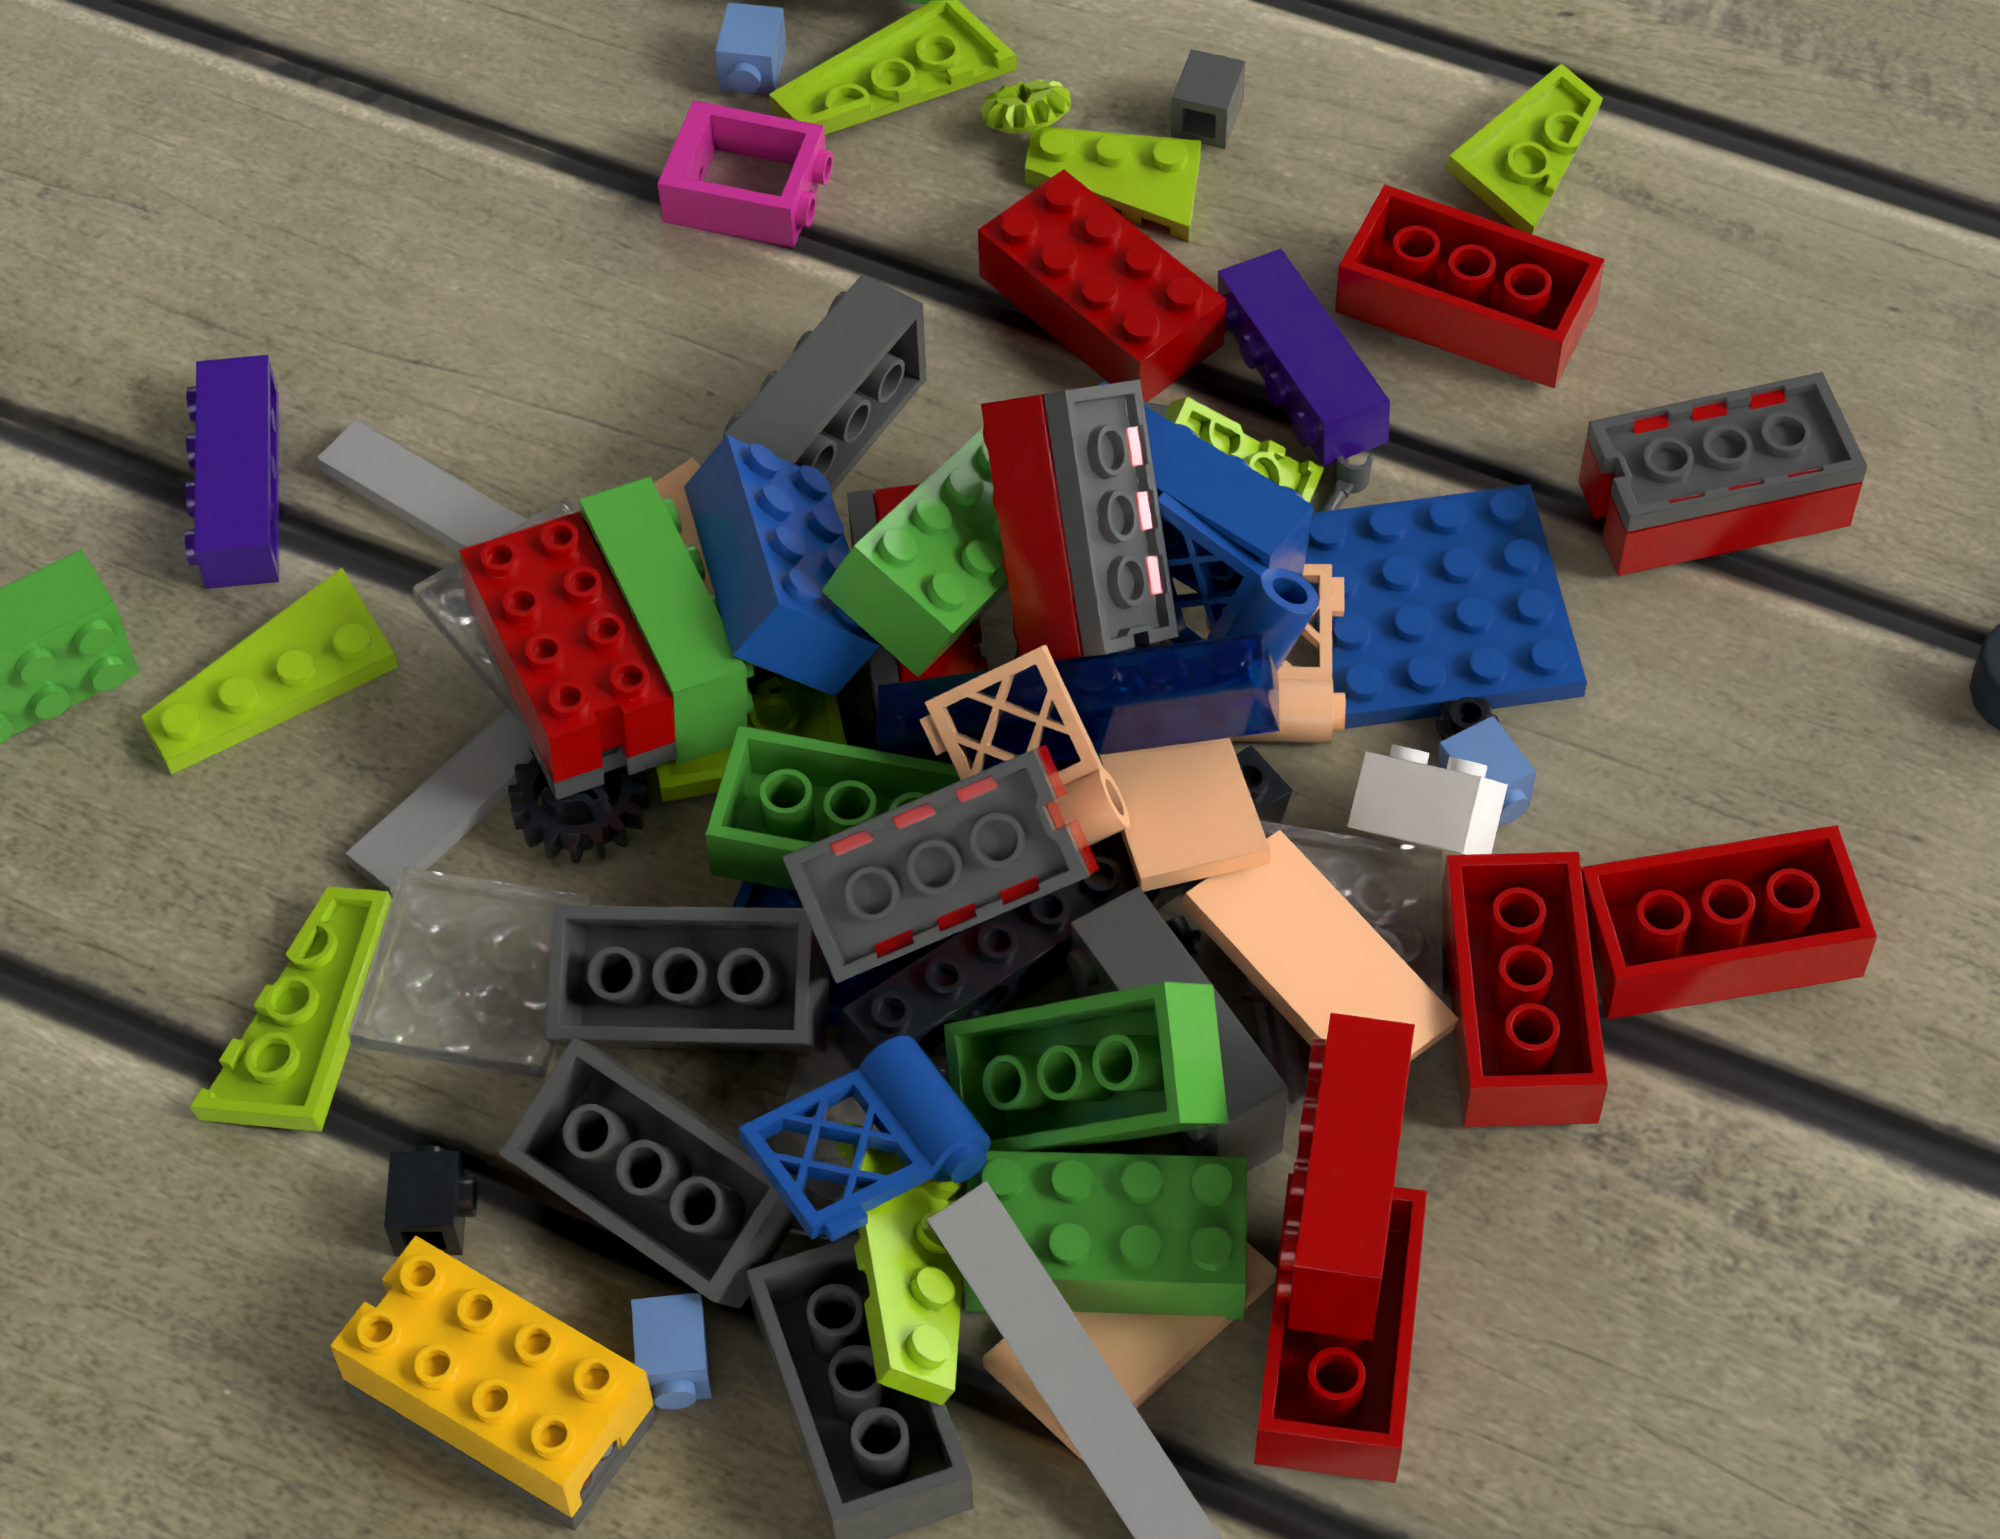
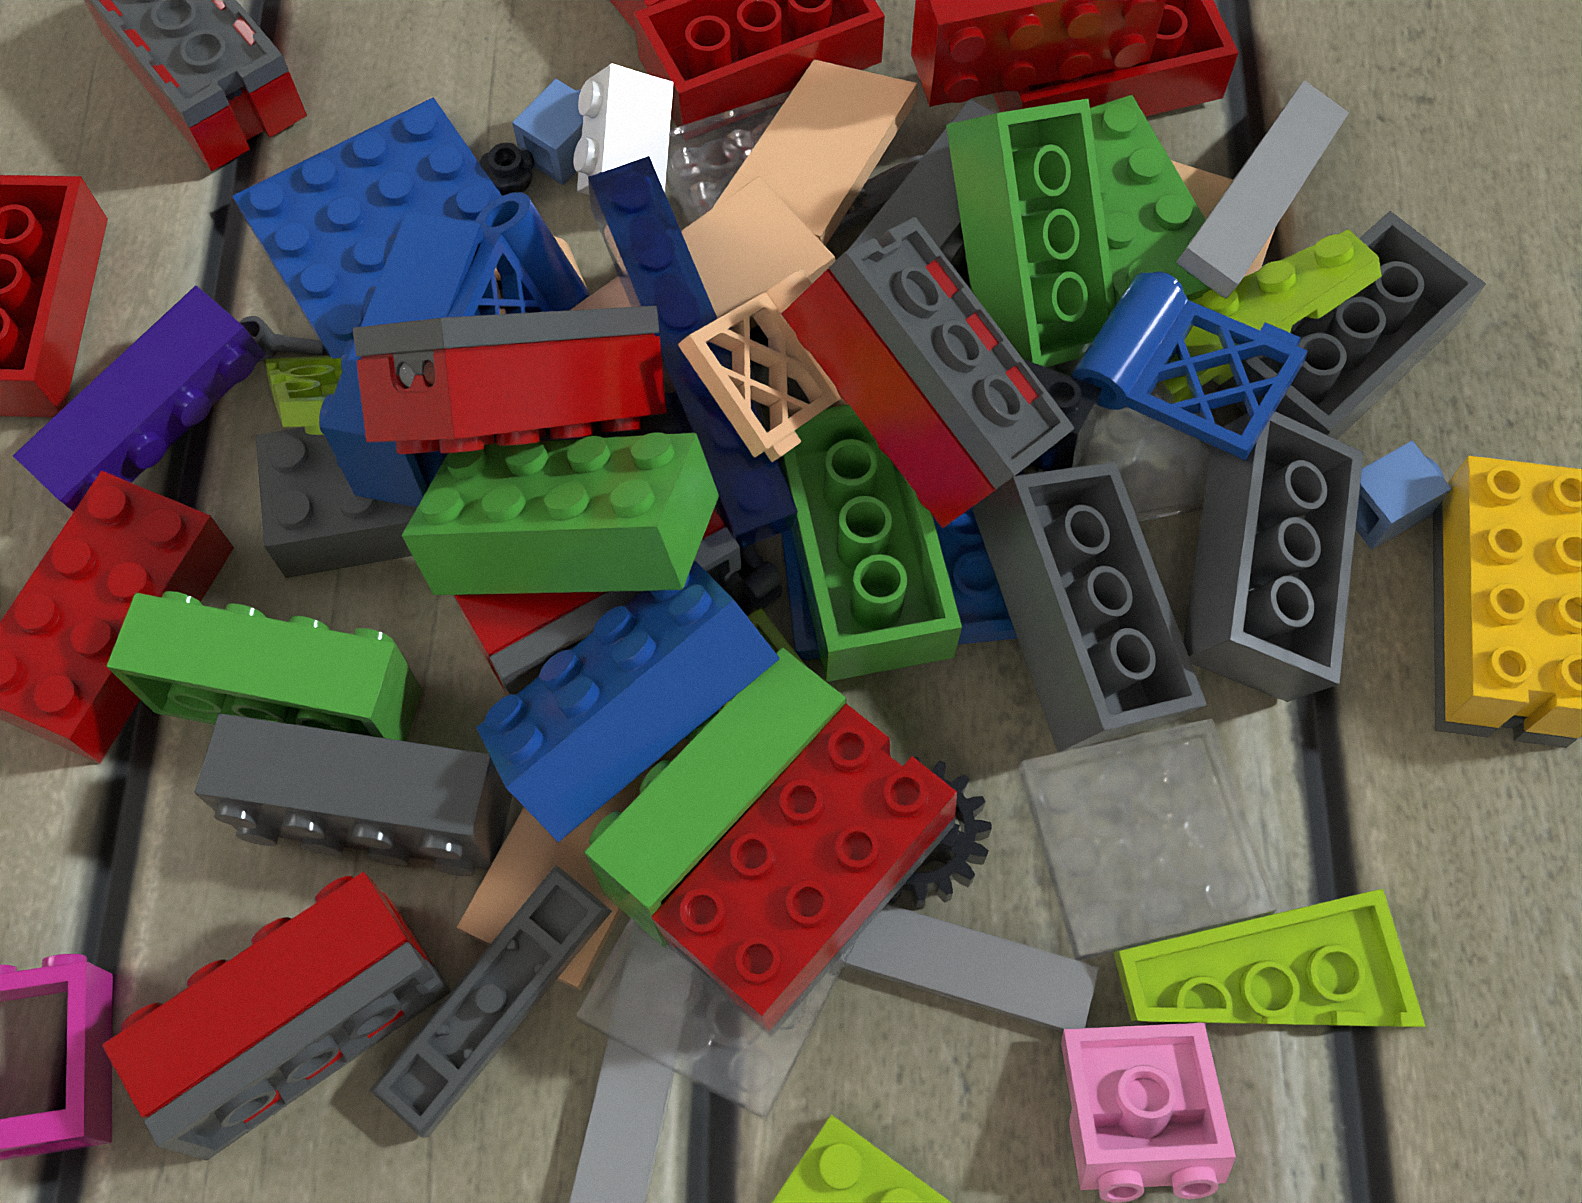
camera: 115 degrees left, 10 degrees up
black brick [384,1145,478,1257] -> none
none -> piece [102,871,451,1160]
none -> bright green brick [106,591,423,742]
none -> dark grey plate [370,865,612,1138]
none -> bright pink plate [1061,1023,1236,1203]

